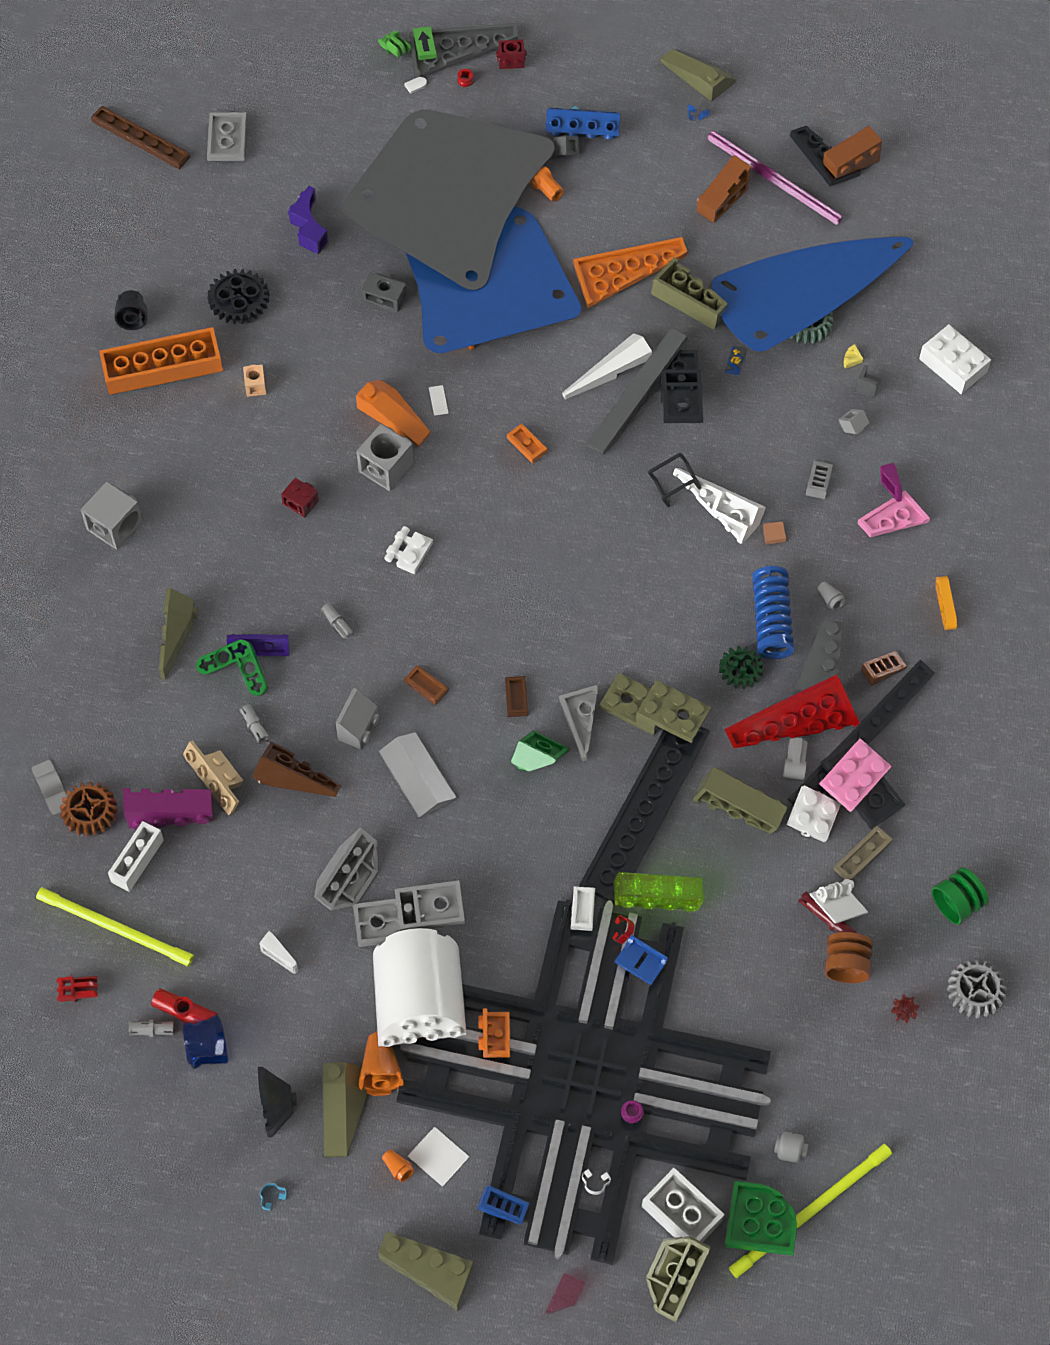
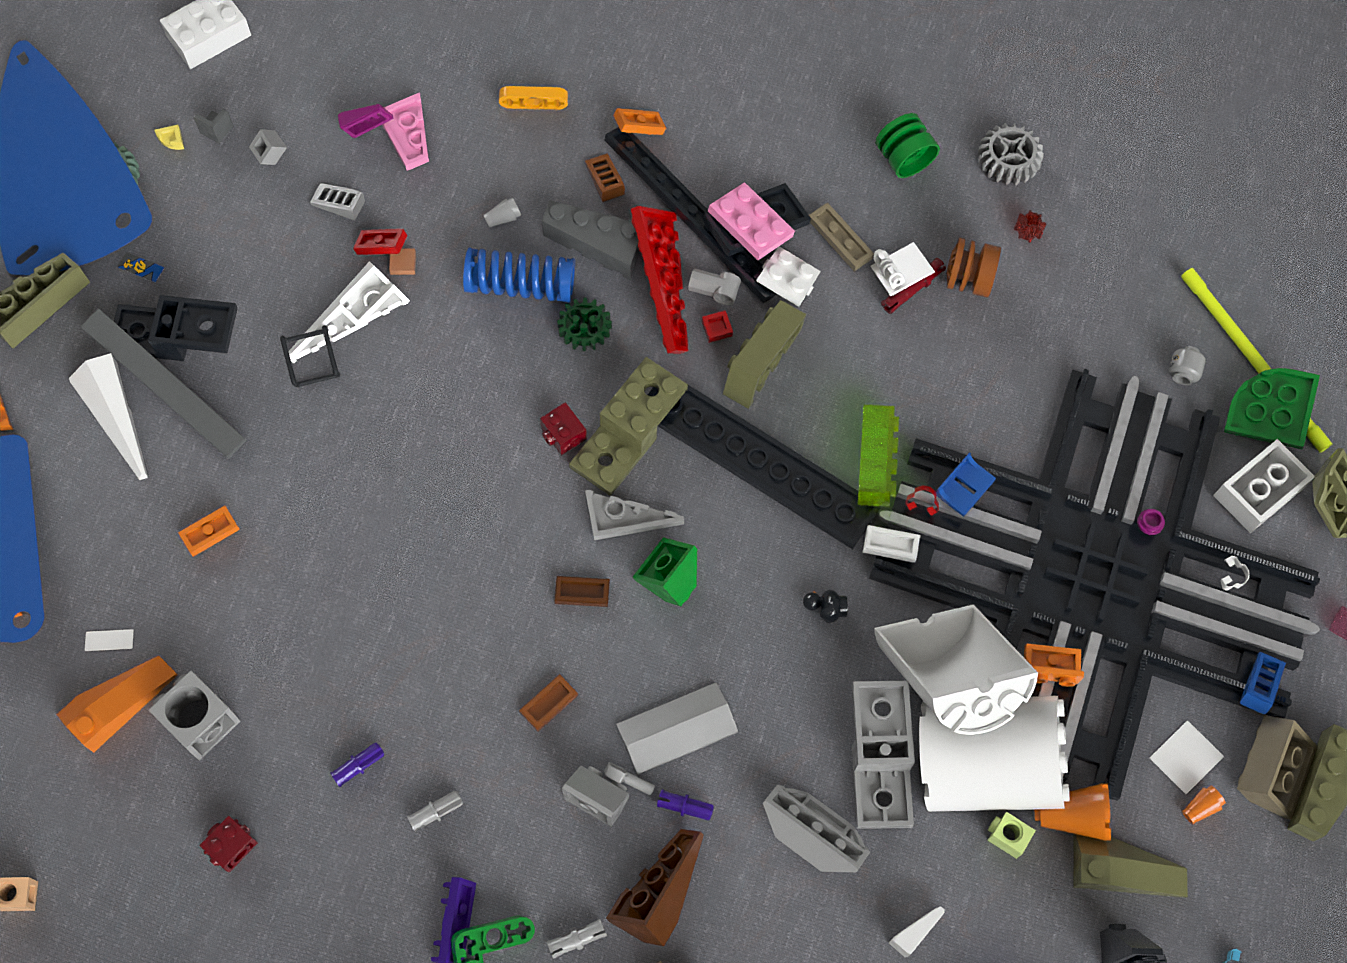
camera: 85 degrees left, 5 degrees up
white plate [384,526,433,574] -> none
none -> dark purple axle [330,743,385,787]
none -> red plate [353,229,408,255]
none -> dark red head [540,402,587,455]
none -> light grey bar [604,762,655,795]
none -> orange plate [613,108,666,135]
none -> dark purple axle [657,790,714,821]
none -> red plate [701,310,733,343]
none -> black animal [803,590,848,623]
none -> white cylinder [874,605,1038,735]
none -> yellowish green brick [988,812,1036,859]
none -> dark tan slope [1237,716,1318,820]

